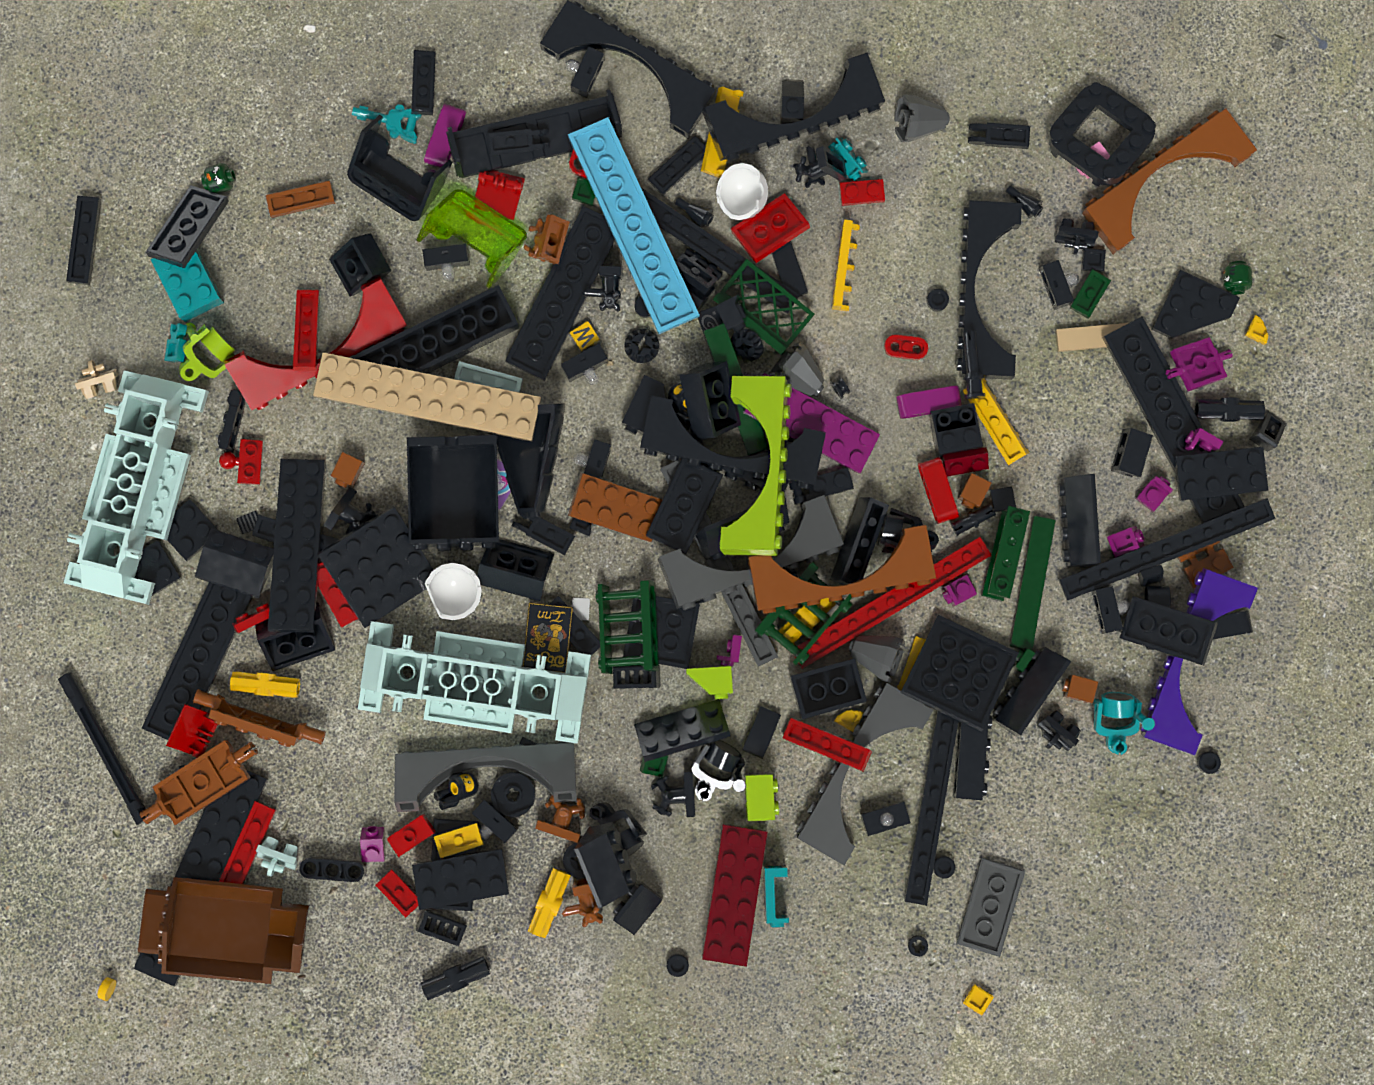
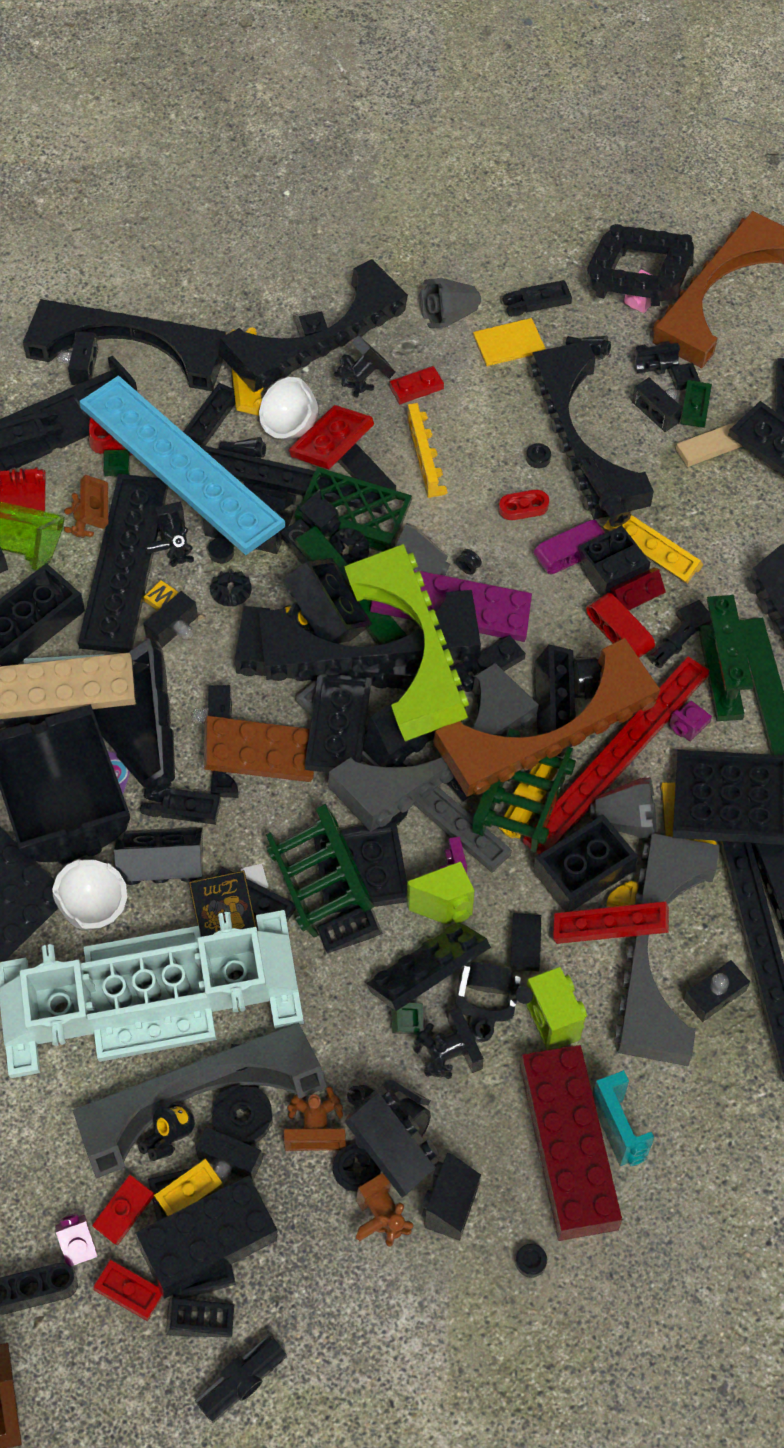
camera: 15 degrees left, 25 degrees down
yellow piece [528,868,571,938] -> none
teal hinge [828,137,869,181] -> none
dark orange brick [958,473,991,510] -> none
none -> yellow piece [473,318,546,367]

